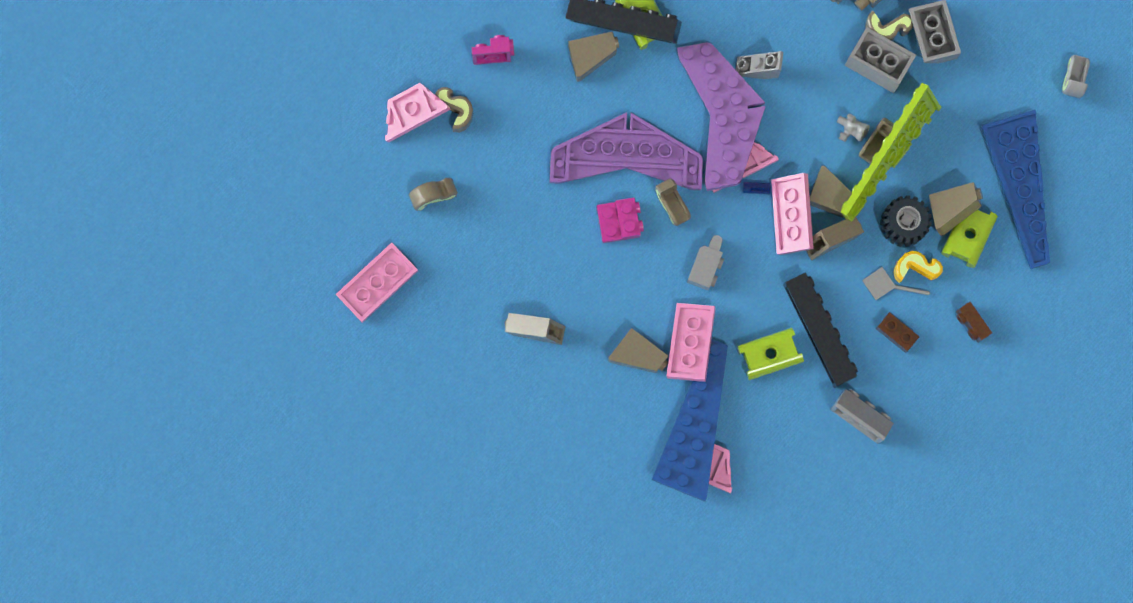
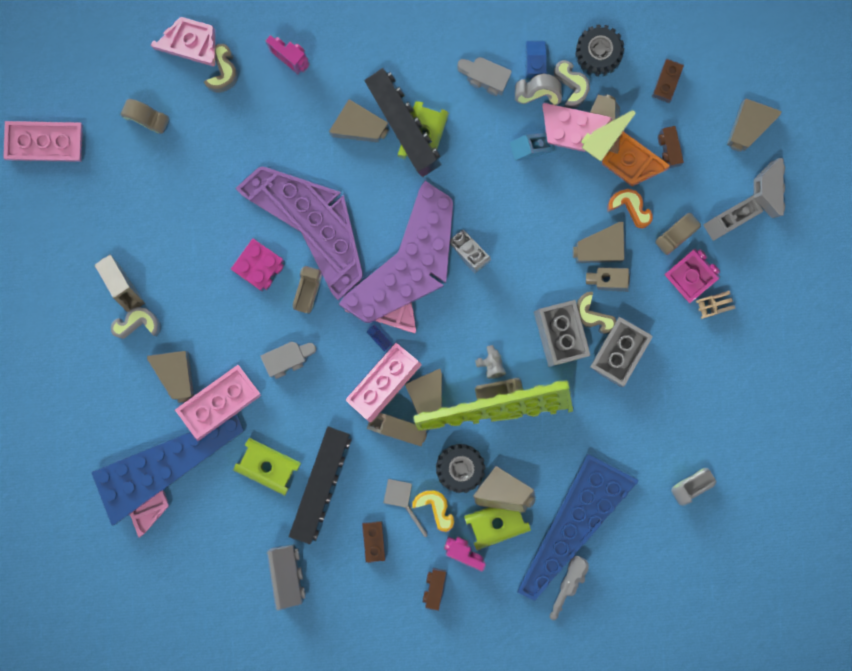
camera: 45 degrees right, 5 degrees up
none -> light grey animal [111,307,160,339]
none -> dark pink plate [444,537,485,571]
none -> light grey piece [550,556,589,620]

